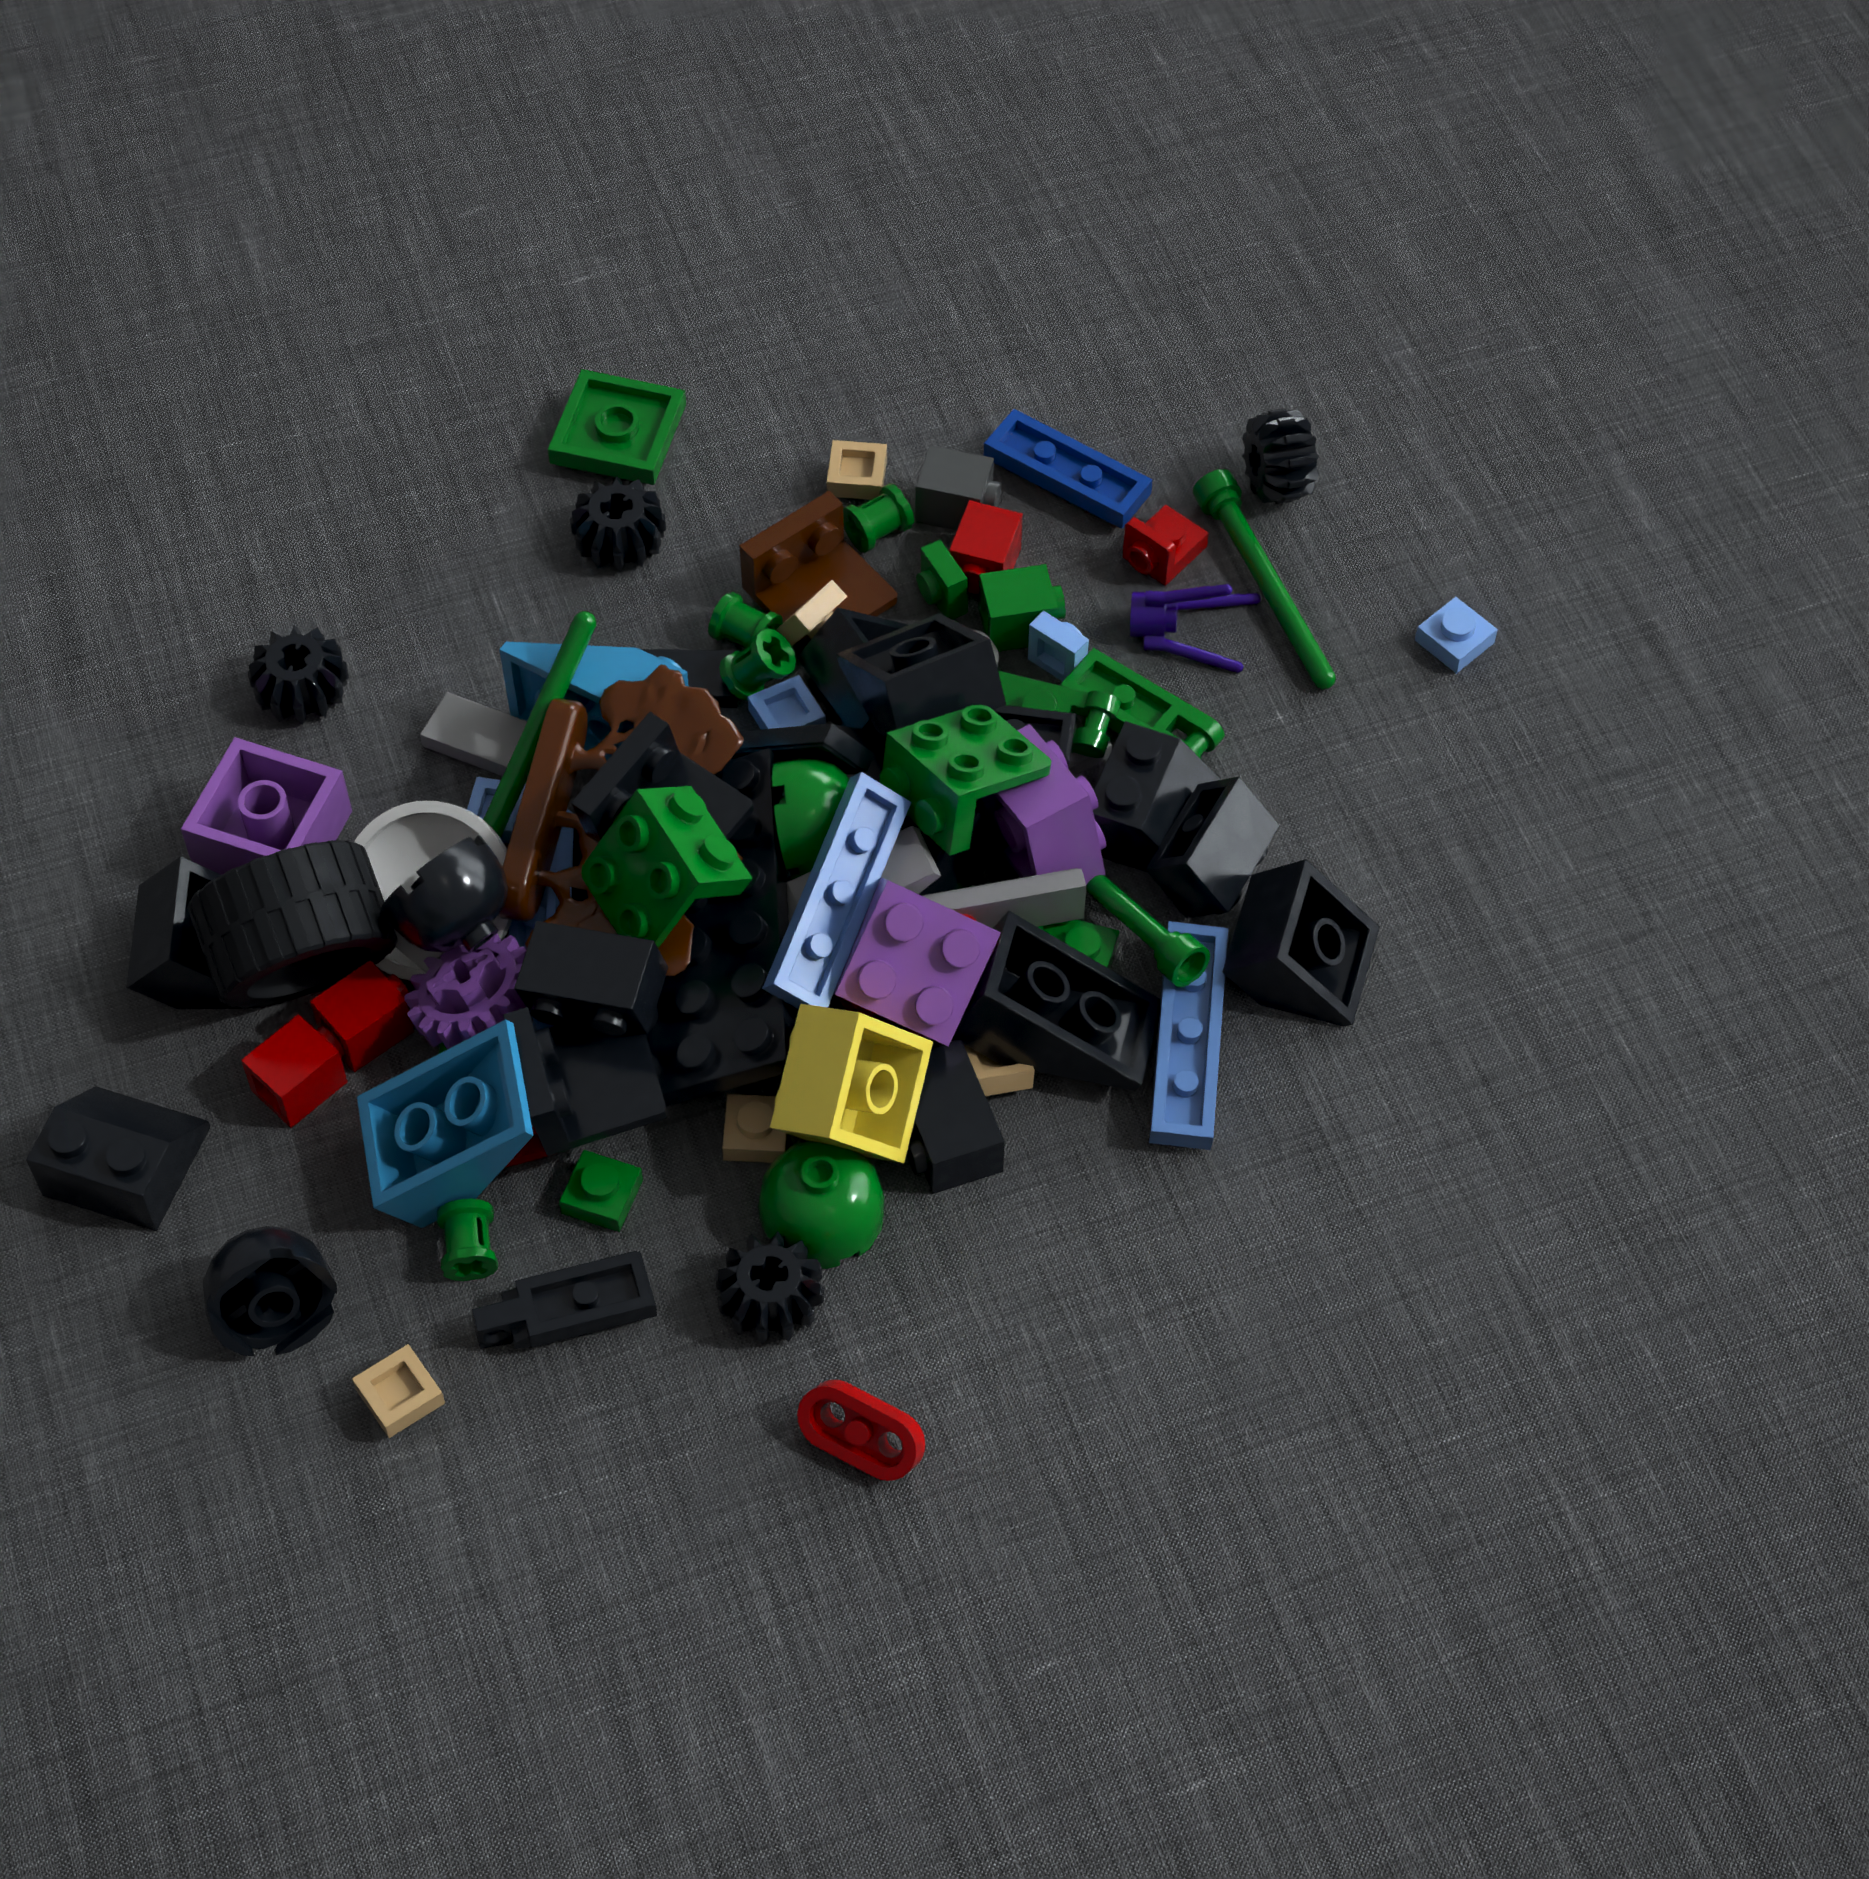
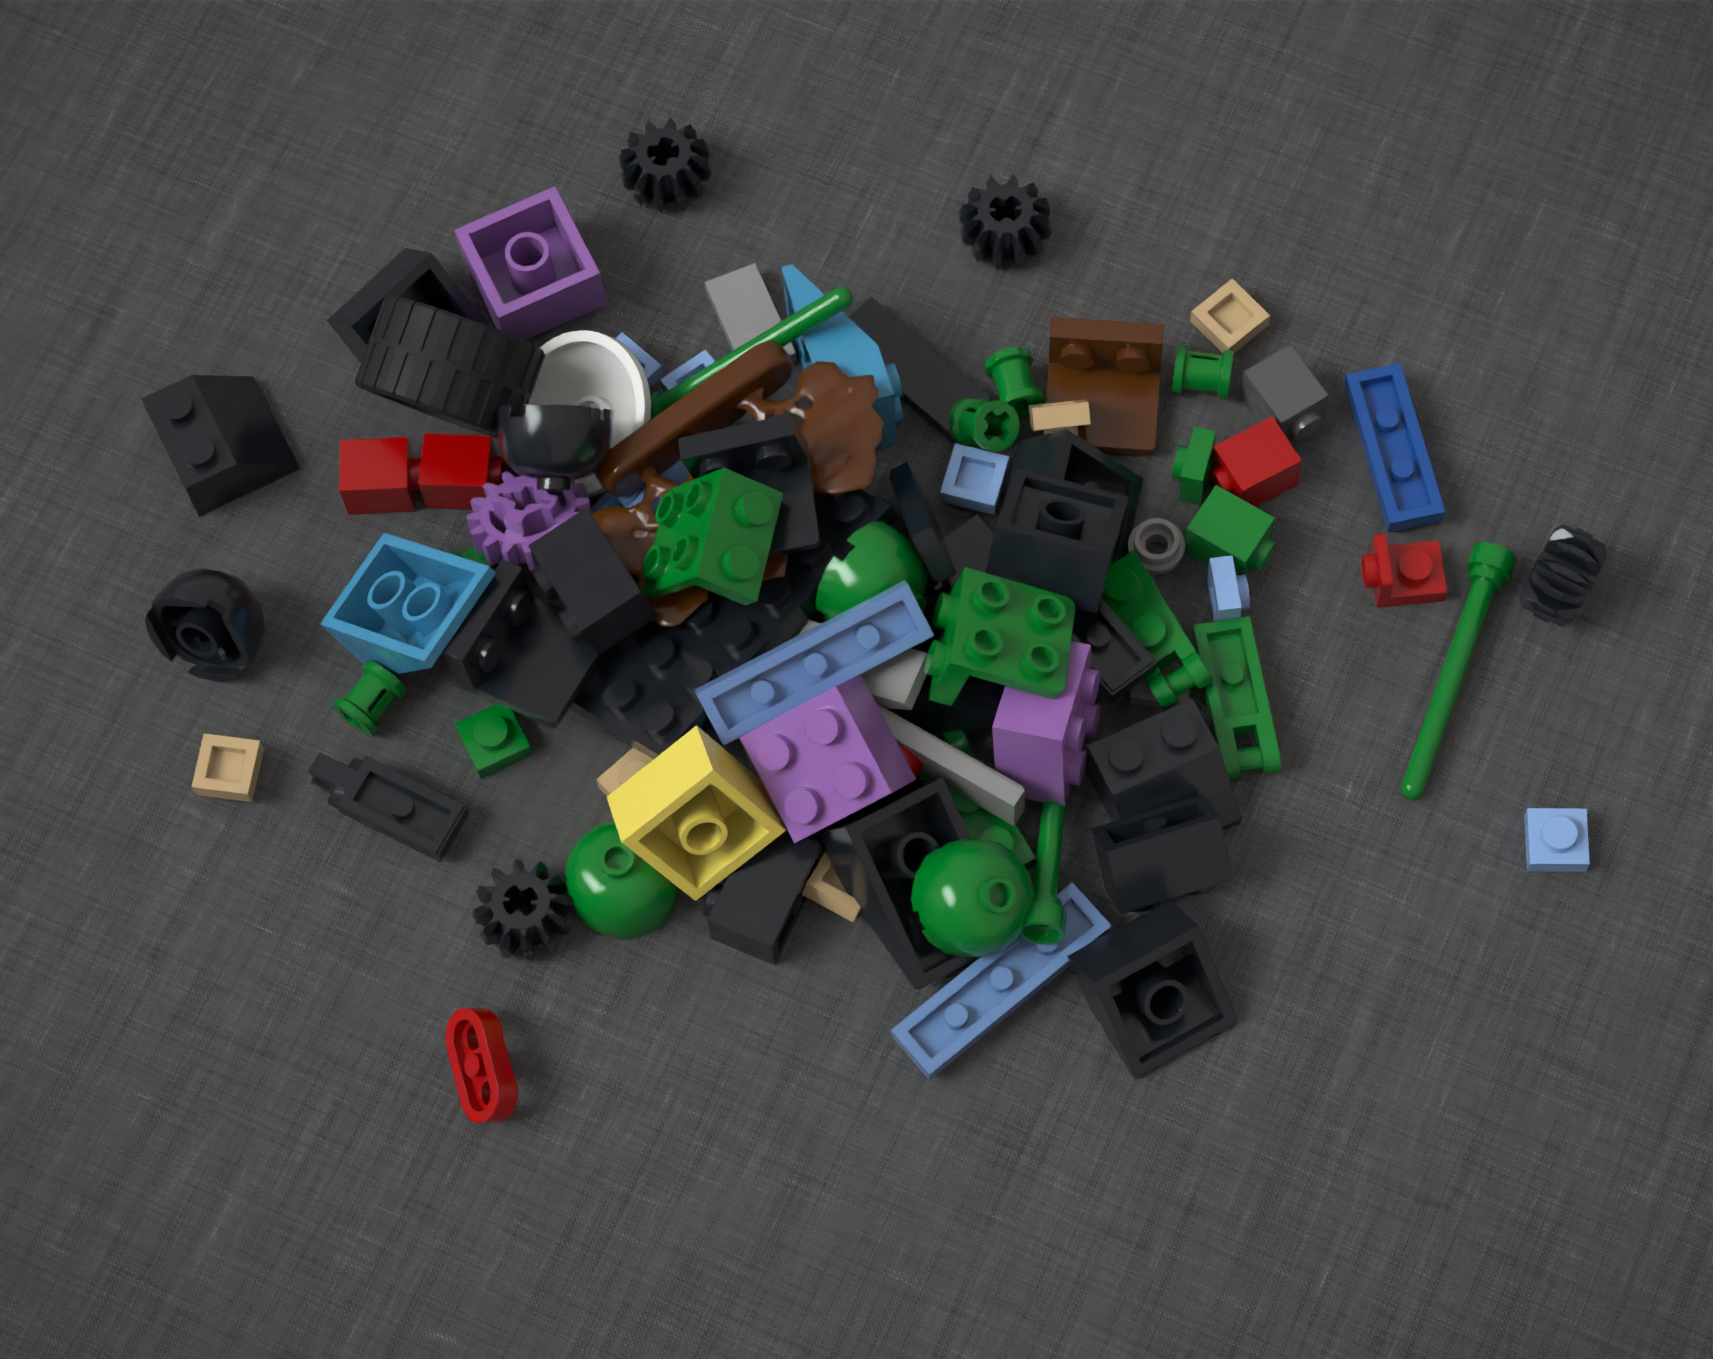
camera: 50 degrees right, 10 degrees up
green plate [548,369,686,485] -> none
dark purple plant [1130,584,1261,673] -> none
none -> green cylinder [911,838,1034,958]

